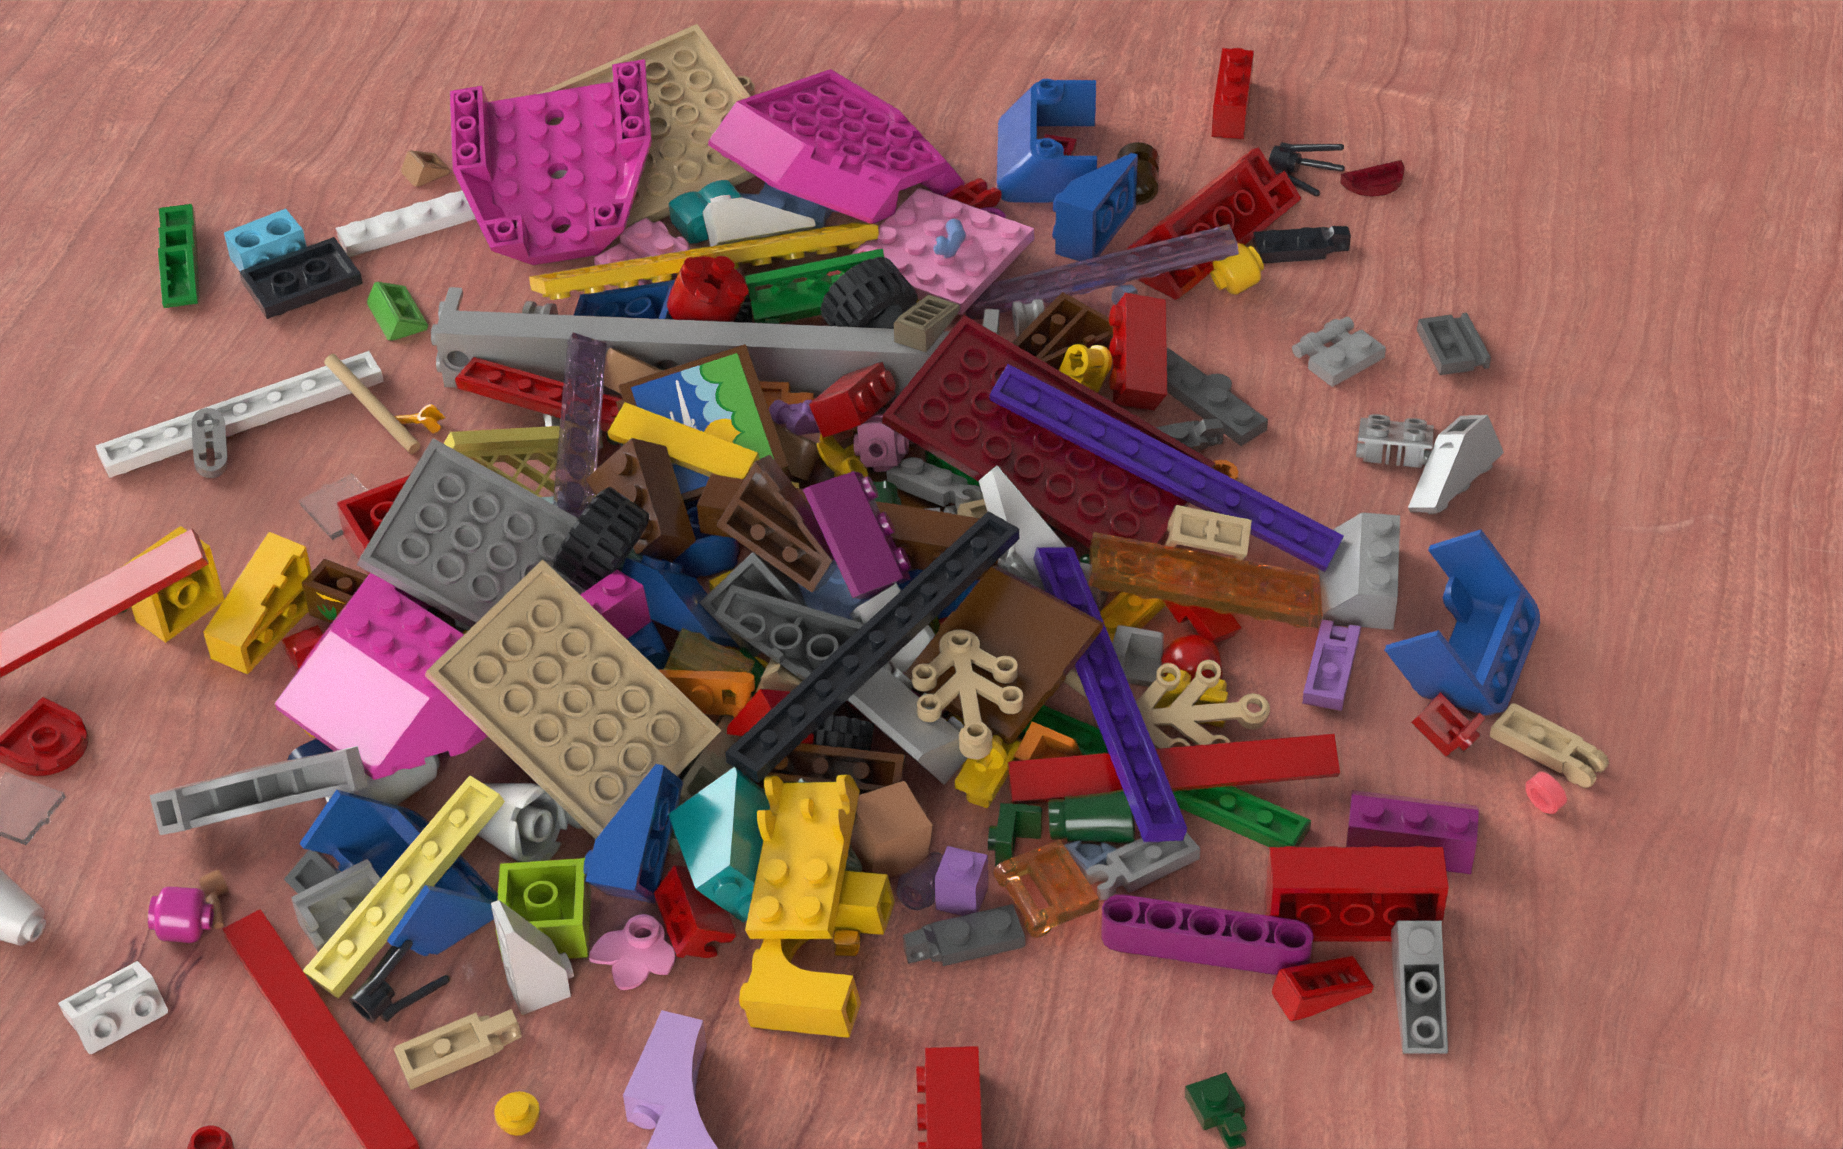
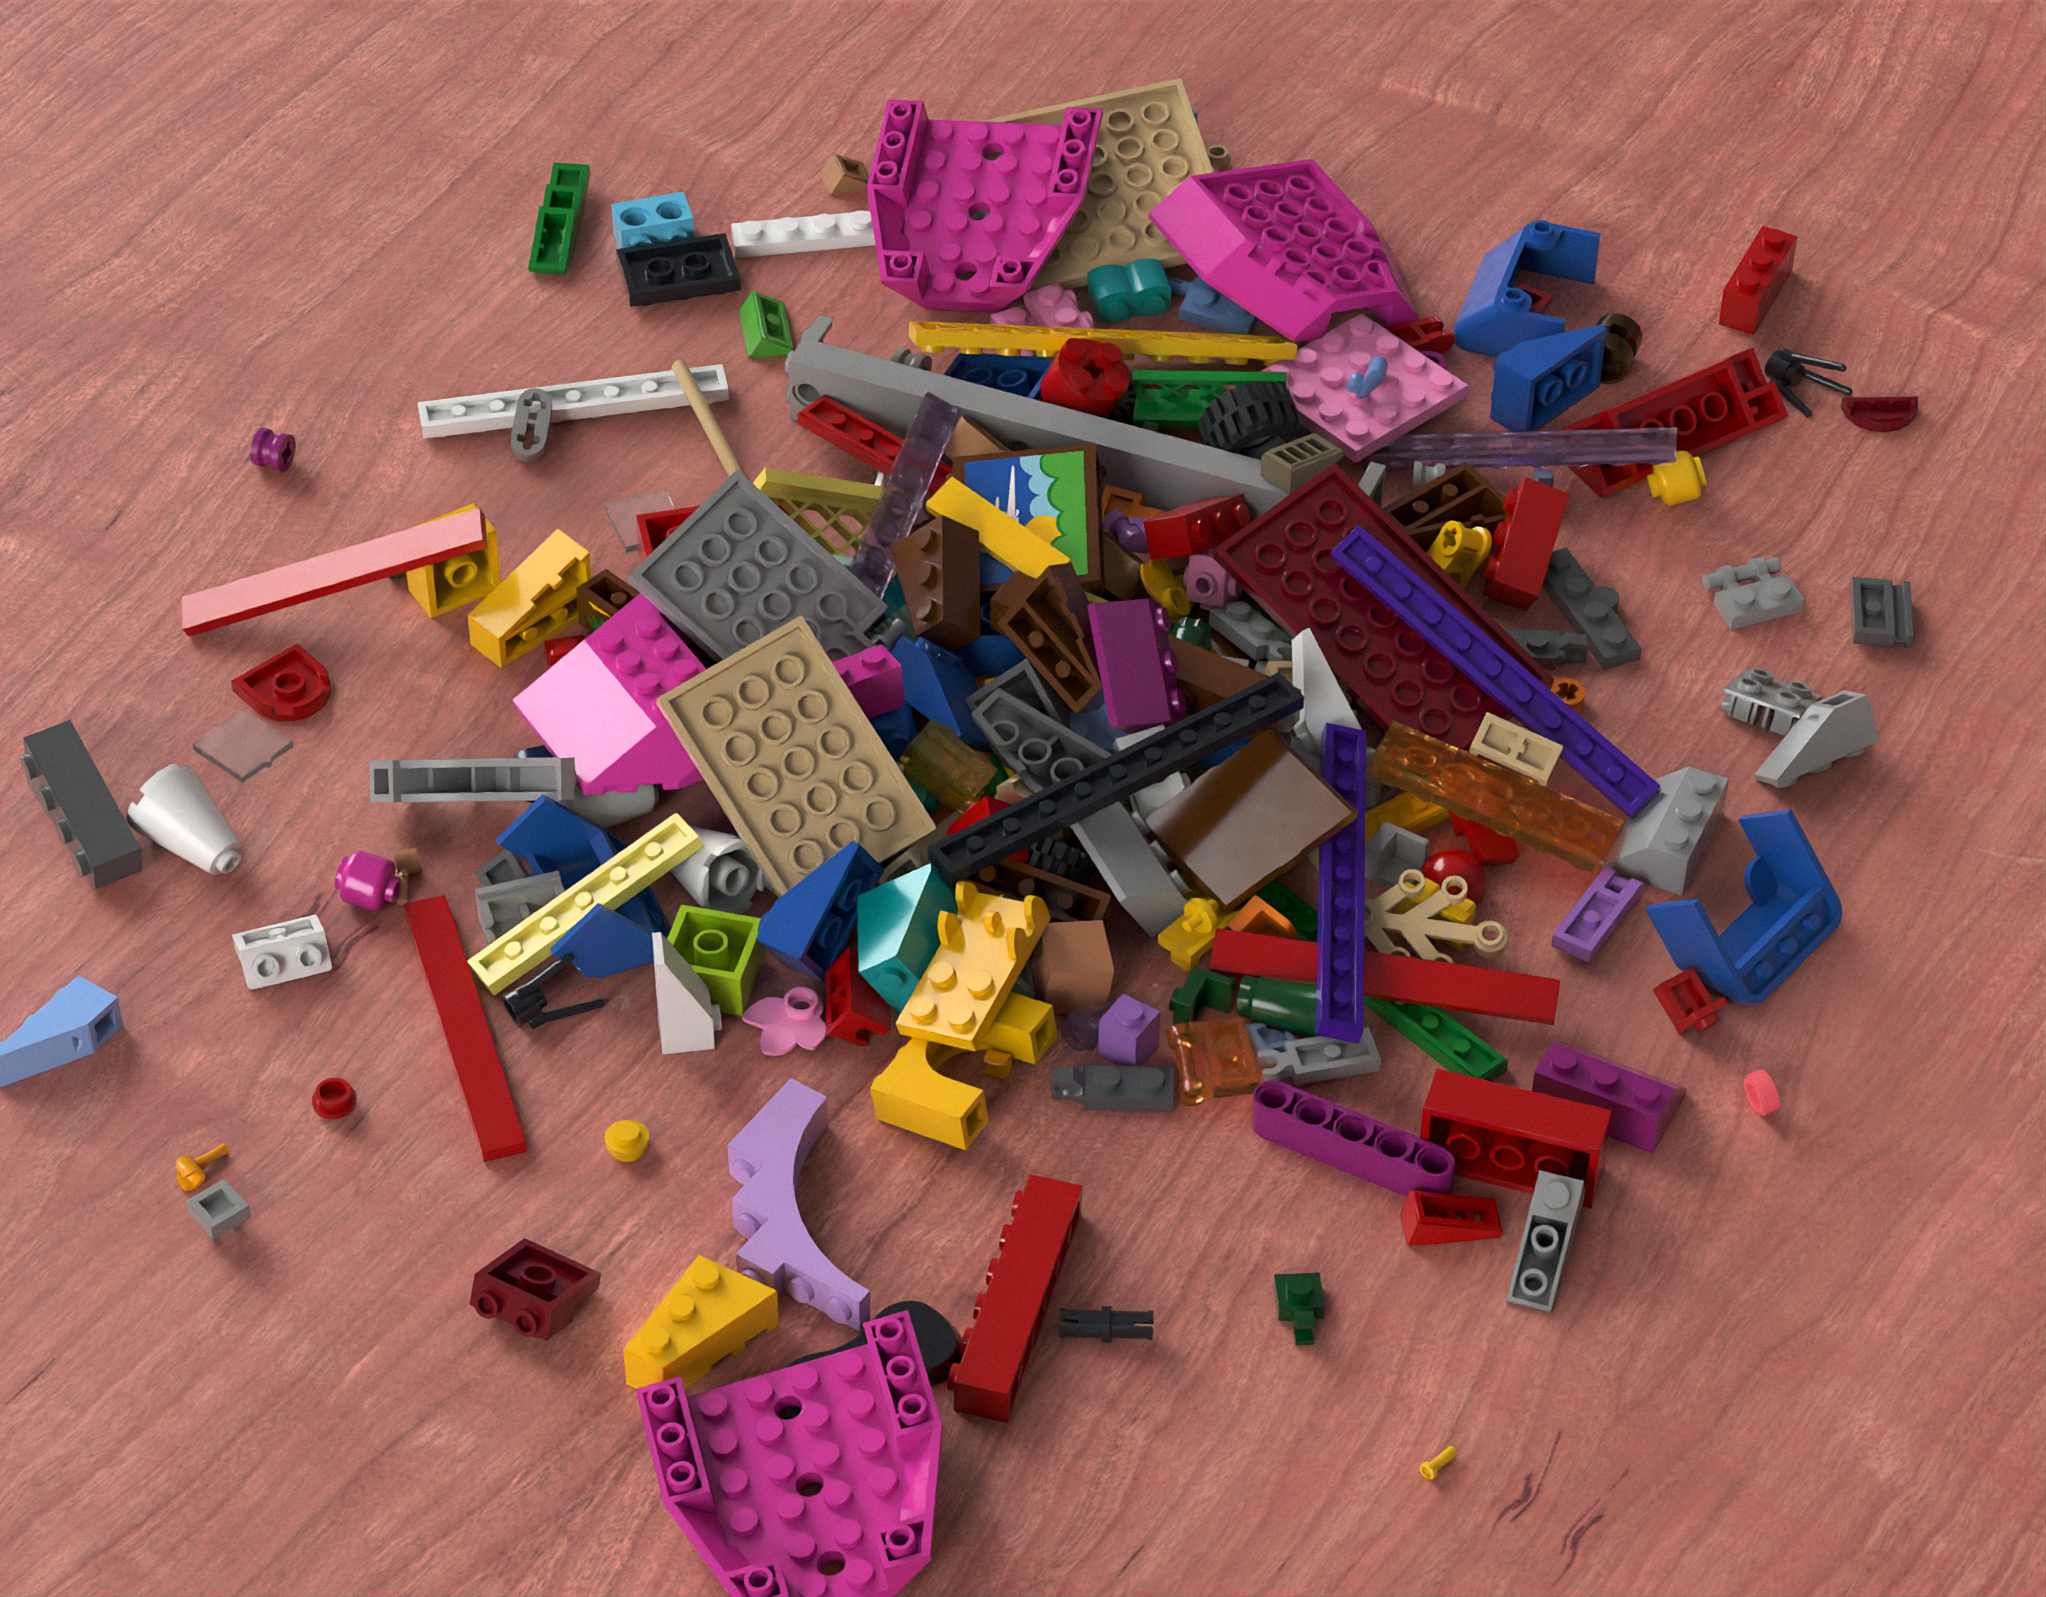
camera: 15 degrees right, 0 degrees up
light orange hand [394,404,446,433] -> none
tan hinge [394,1009,522,1090] -> none
black tyre [553,486,649,590] -> none
orange plate [658,669,755,718] -> none
white slope [703,195,816,246] -> none
tan plant [912,630,1023,759] -> none
black hinge [1253,226,1351,264] -> none
tan hinge [1490,703,1609,788] -> none

